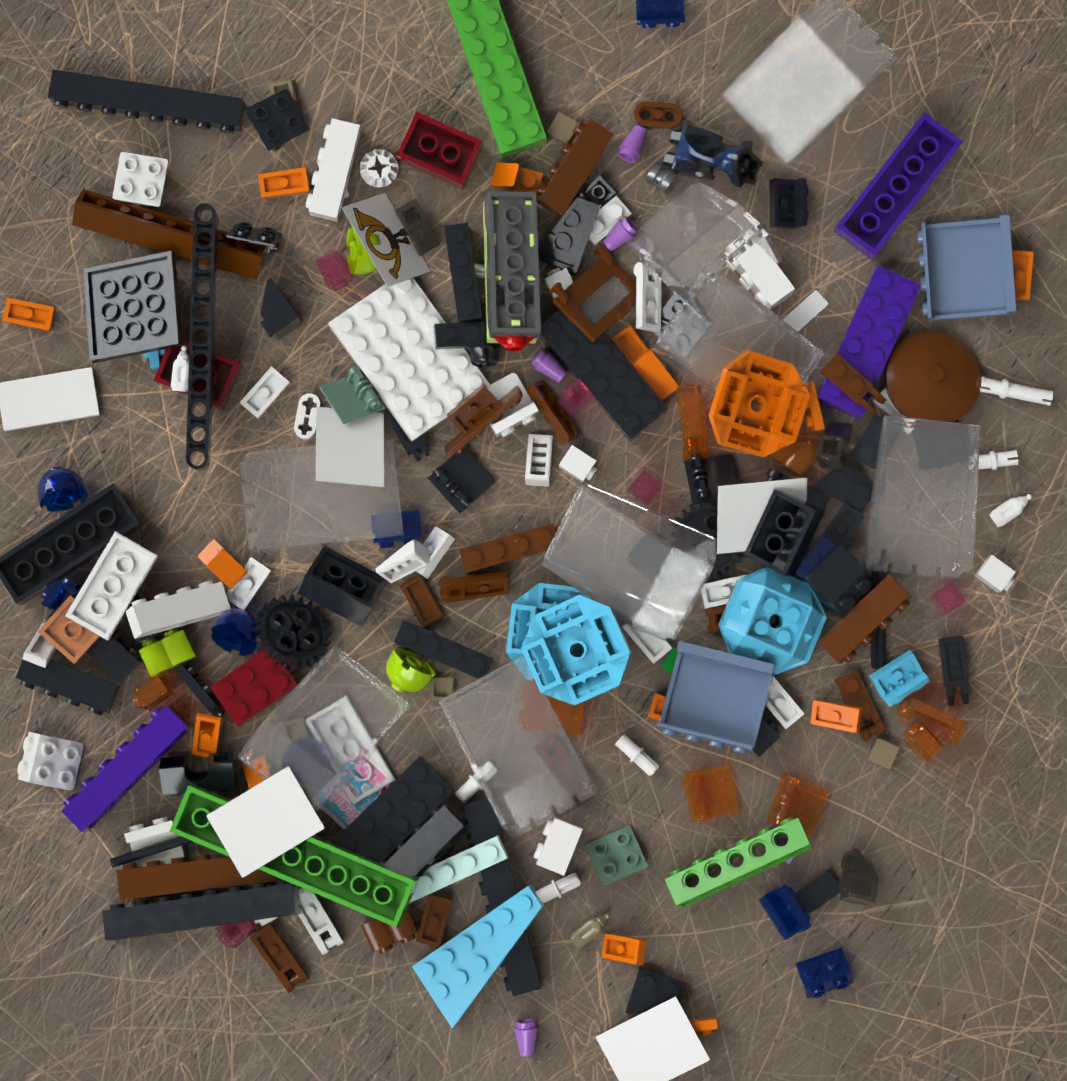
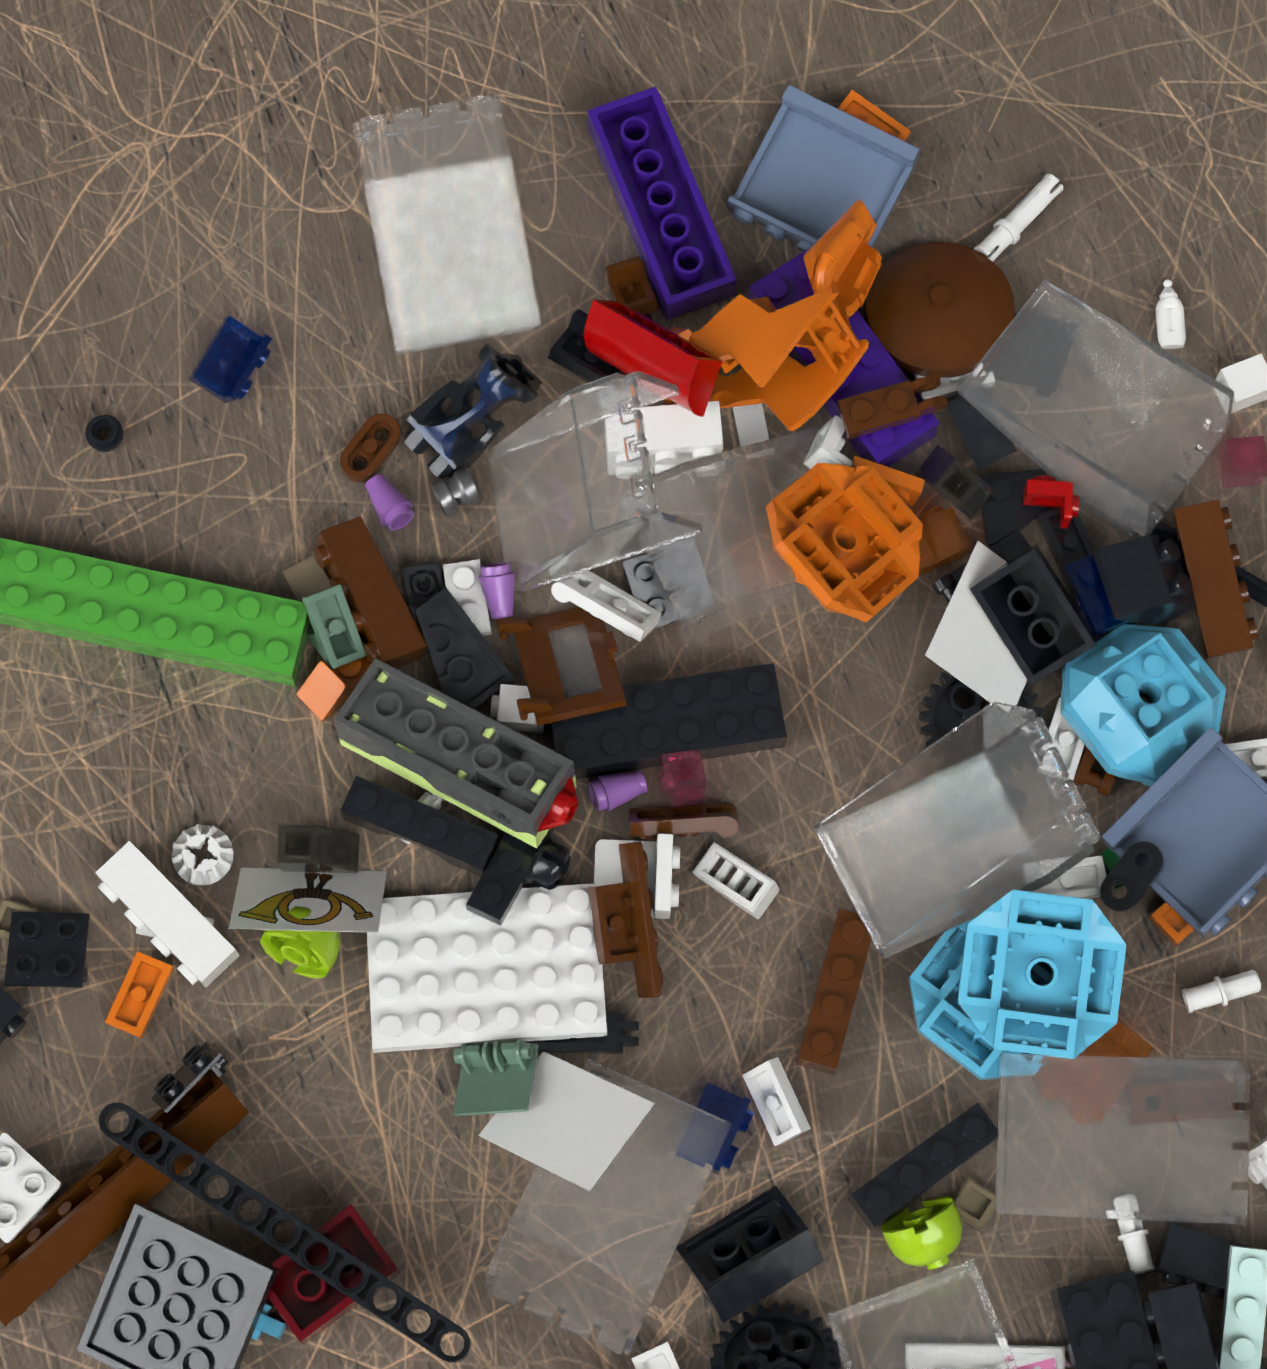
camera: 60 degrees left, 10 degrees down
white piece [171,345,189,392] -> none
white plate [240,366,290,419] -> none
black slope [260,278,302,340] -> none
white beam [294,394,321,440] -> none
clear pink brick [315,251,351,291] -> none
white slope [376,539,430,583] -> none
dark red brick [396,111,483,190] -> none
reddish brown tile [400,574,444,628] -> none
black hinge [427,448,496,514] -> none
reddish brown plate [439,571,509,603] -> none
white brick [559,445,598,483] -> none
orange tile [611,325,648,364] -> none
clear pink brick [627,470,662,506] -> none
orange tile [631,349,679,401] -> none
clear orange slope [676,384,707,462] -> none
black hinge [684,453,738,505] -> none
white pin [968,450,1018,471] -> none
none -> sand green slope [302,584,367,669]
none -> red brick [584,300,723,417]
none -> reddish brown bracket [606,256,658,315]
none -> orange piece [661,199,882,431]
none -> white bracket [803,415,853,469]
none -> red bracket [1023,475,1079,528]
none -> black plate [1100,841,1164,912]

